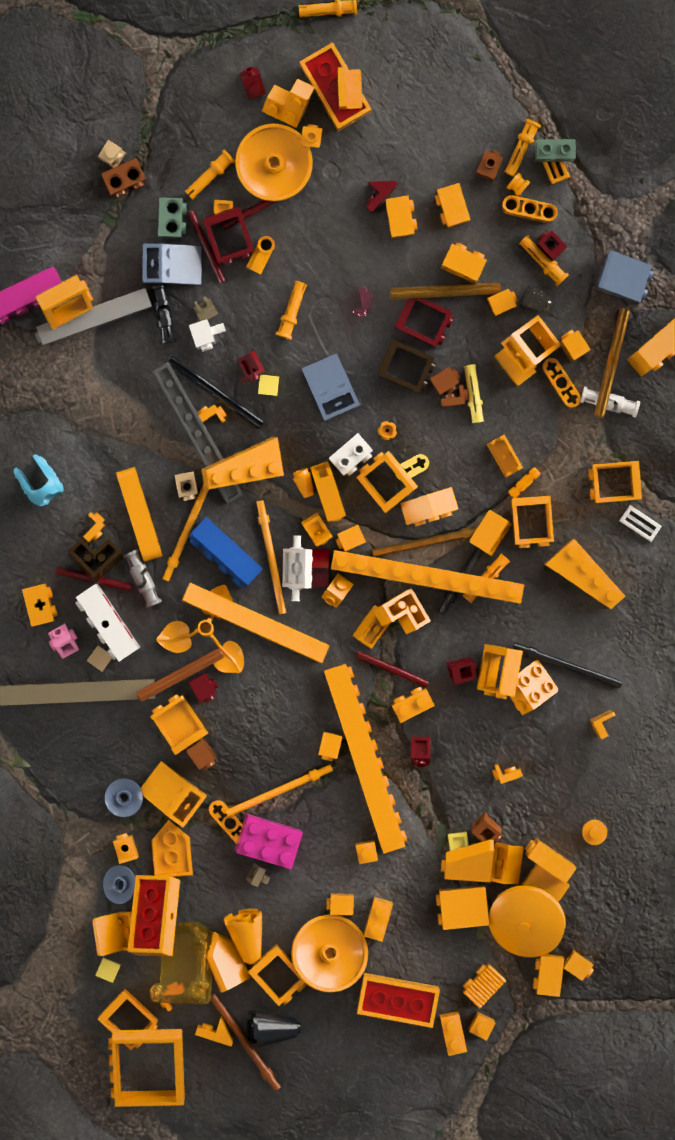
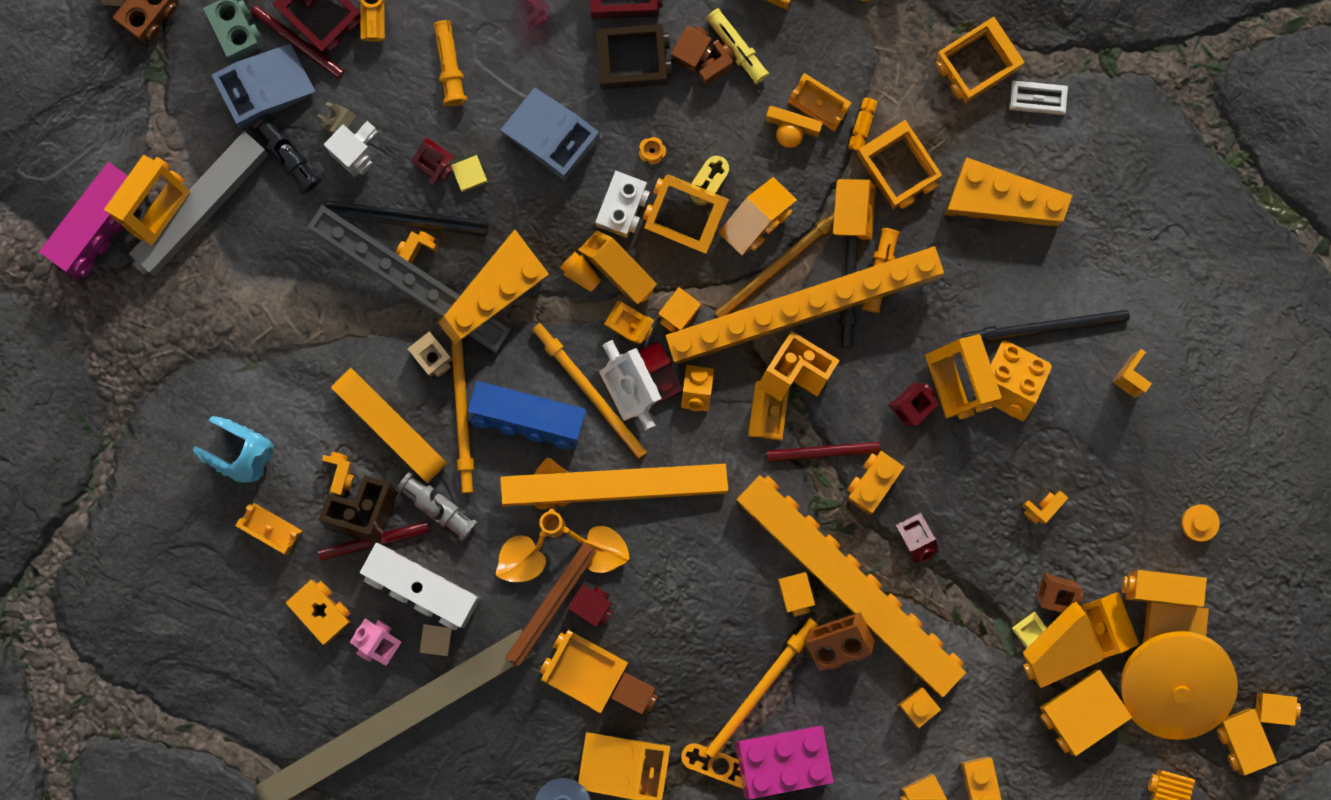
camera: 25 degrees left, 5 degrees down
none -> light orange hinge [235,503,303,555]
none -> light orange tile [765,106,822,148]
none -> dark orange brick [805,612,875,671]

